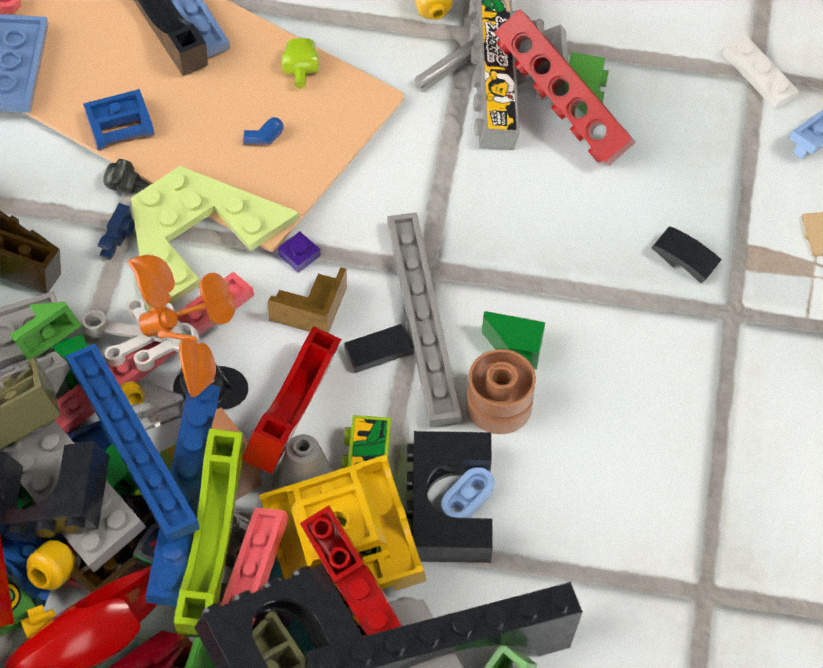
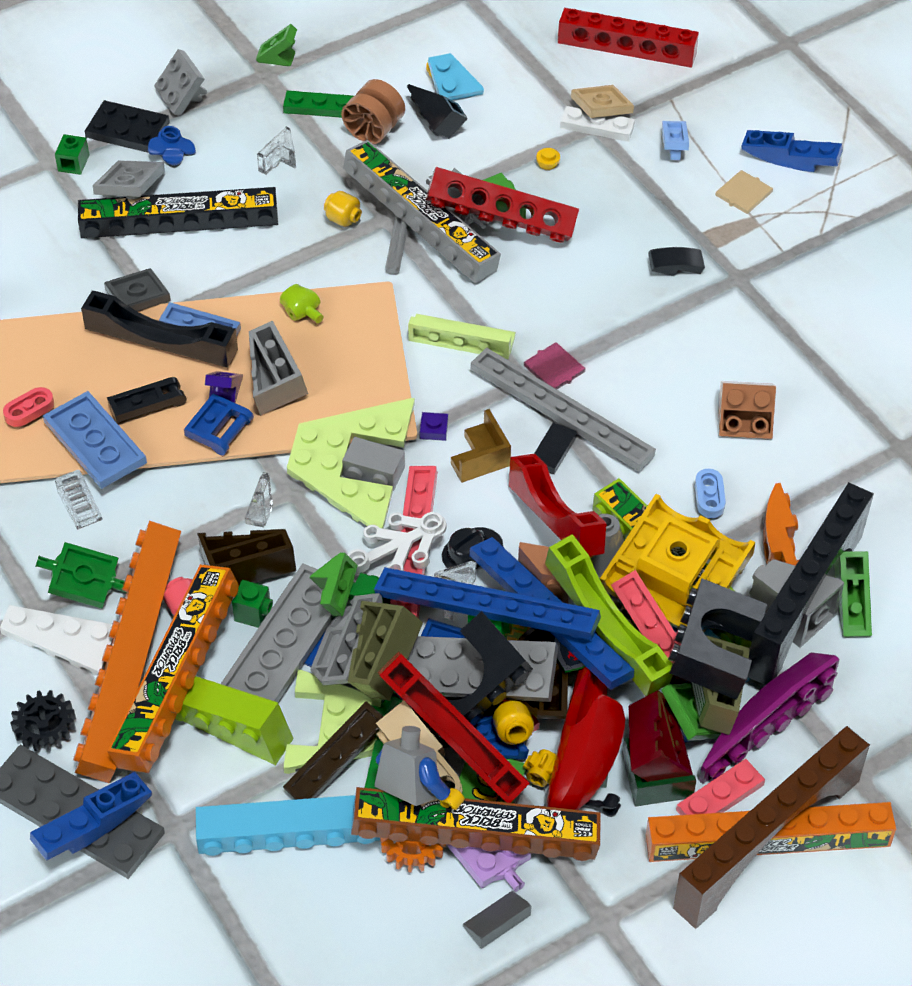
camera: 40 degrees left, 5 degrees down
dark blue plate [98,203,135,260] -> none
pearl dark grey piece [103,159,151,193] -> none
orange plant [127,255,236,398] -> none
blue arm [243,117,284,145] -> none
red slope [299,505,403,635] -> none
black arch [406,431,493,563] -> none
nougat wheel [466,349,536,434] -> none
green slope [482,311,545,370] -> none
none -> black plate [107,377,187,423]
none -> dark purple slope [205,371,243,403]
none -> clear slope [245,472,273,528]
none -> light grey wedge [249,321,308,416]
none -> light grey brick [342,437,405,491]
none -> yellowish green fence [408,314,516,360]
none -> clear pink piece [524,342,586,389]
none -> yellow plate [536,148,560,170]
none -> tan tile [571,85,634,118]
none -> nougat slope [719,381,776,439]
none -> orange slope [763,483,799,566]

